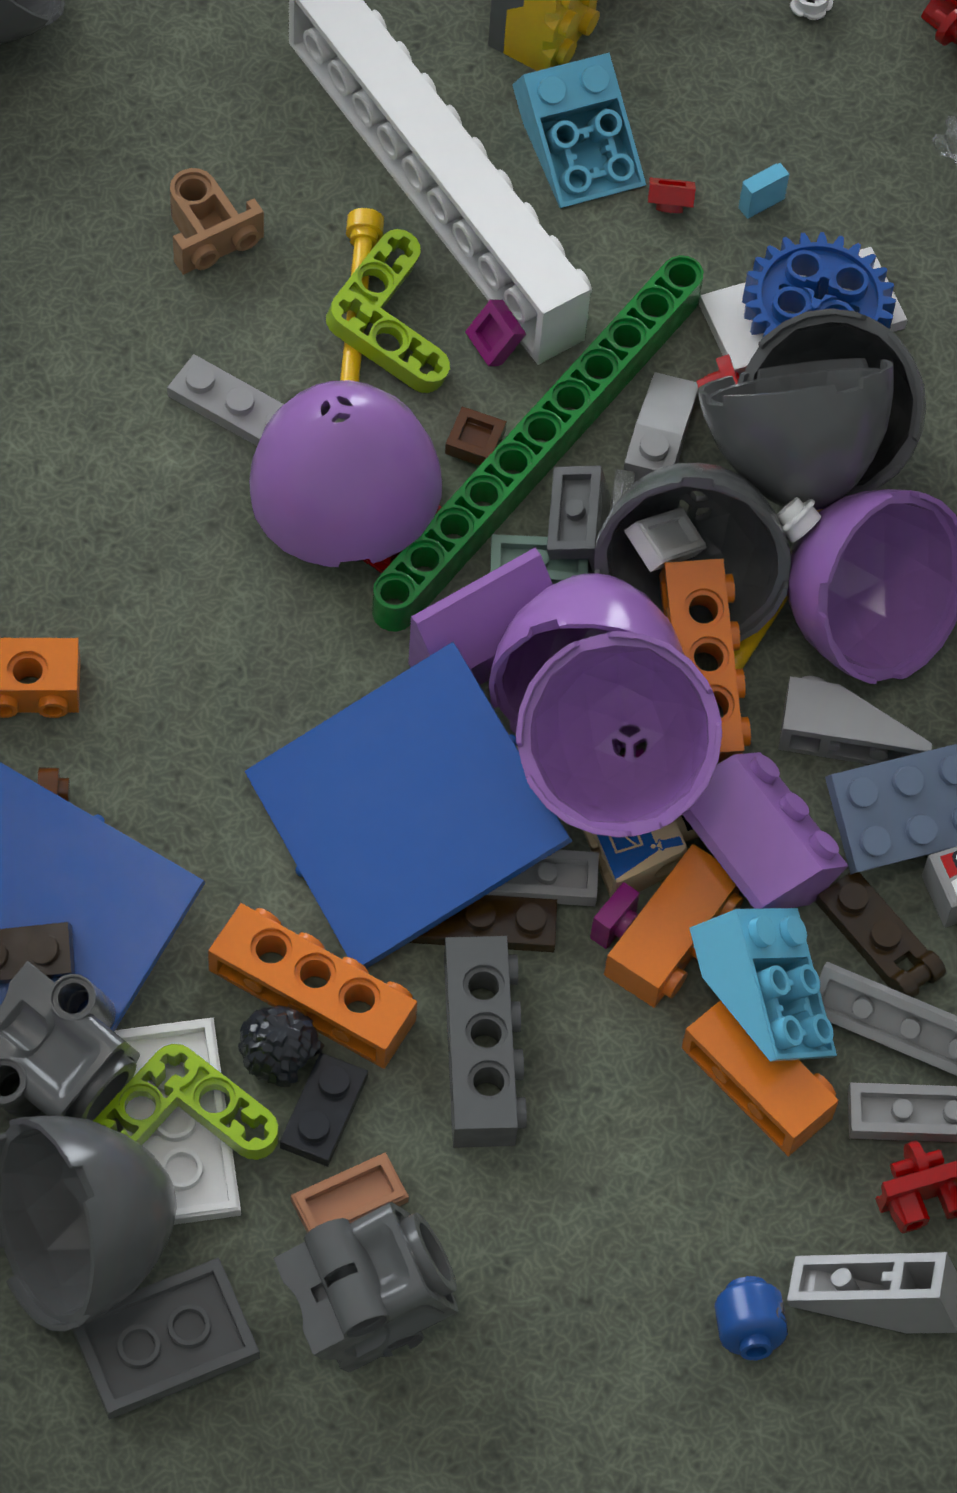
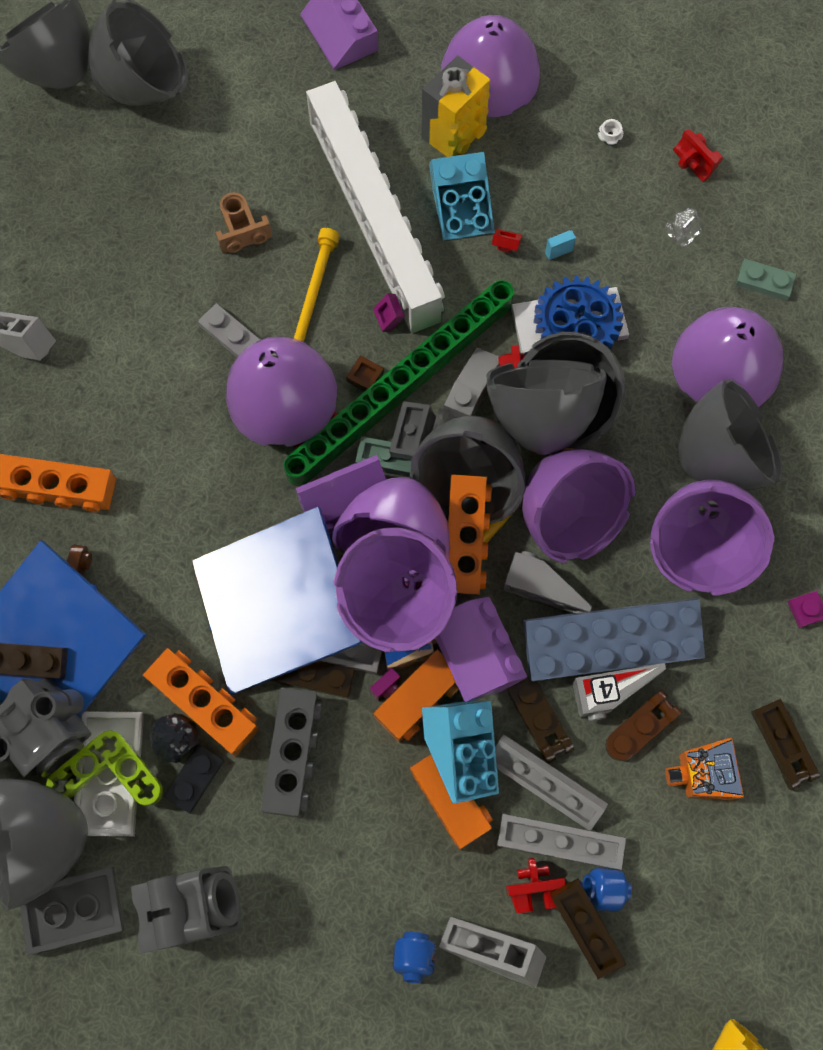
camera: 15 degrees right, 10 degrees up
nougat tile [291,1152,409,1233] -> none
lime beam [326,229,450,393] -> none
white tile [624,507,707,572] -> none
white plate [777,497,821,543] -> none

